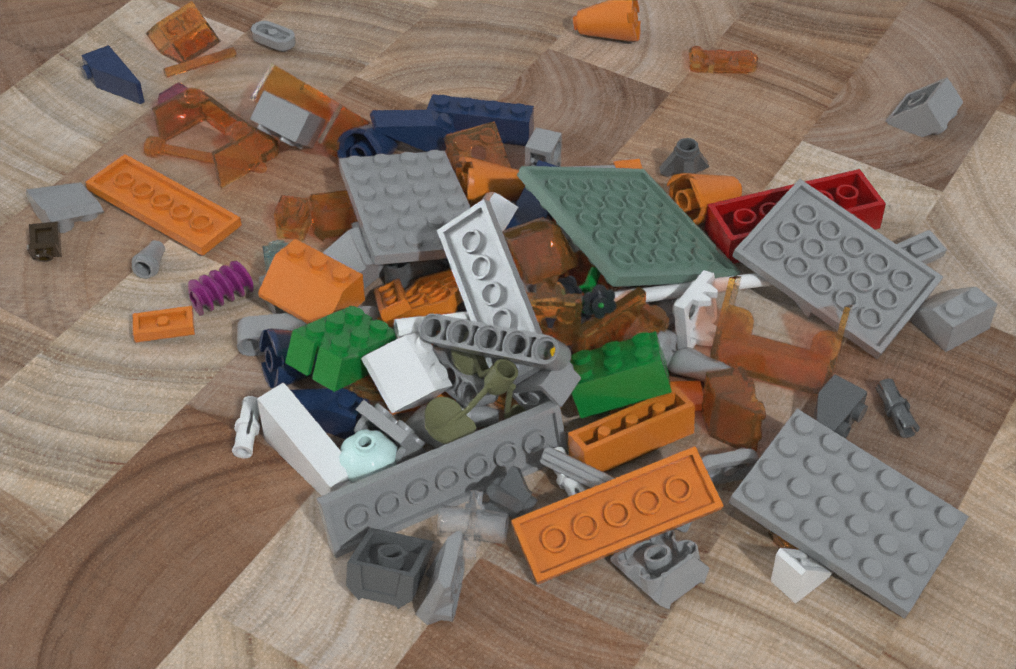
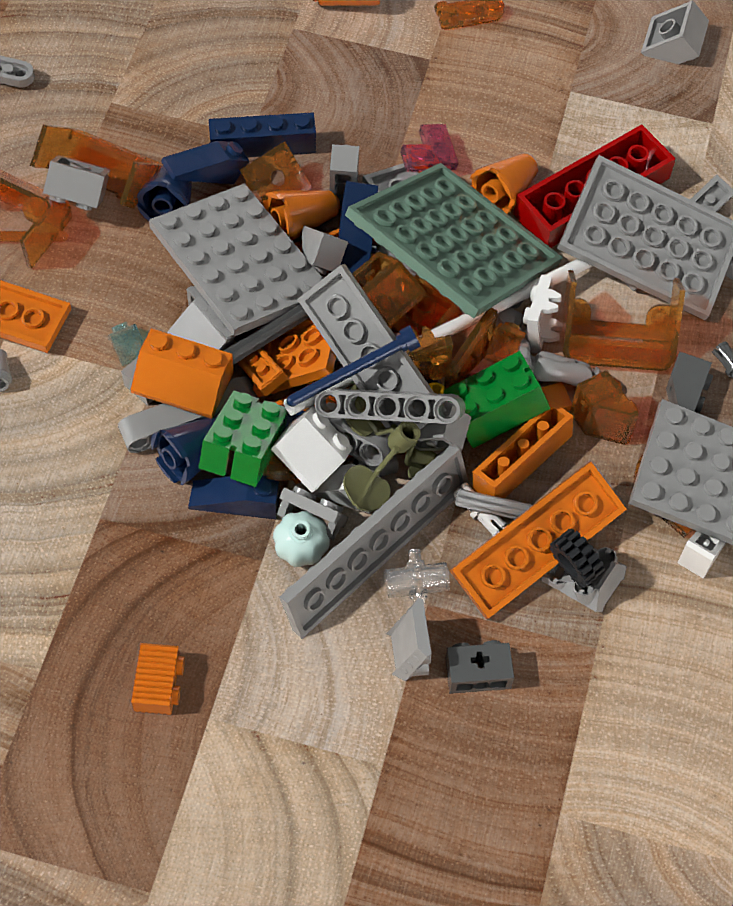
camera: 20 degrees left, 15 degrees up
orange plate [133,306,195,343] -> none
magenta piece [188,261,254,316] -> none
white pin [232,396,260,459] -> none
white slope [257,383,352,496] -> none
clear orange brick [273,195,311,241] -> none
clear orange slope [309,190,358,242] -> none
dark grey slope [346,528,435,609] -> none
dark grey rock [477,466,538,519] -> none
black plant [555,267,616,328] -> none
dark grey rock [659,138,709,177] -> none
light grey plate [702,448,759,485] -> none
none -> orange brick [131,643,185,715]
none -> dark grey axle [224,304,309,365]
none -> dark blue piece [286,325,421,407]
none -> clear pink plate [400,124,459,172]
none -> dark grey brick [445,640,514,694]
none -> black tyre [550,528,605,588]

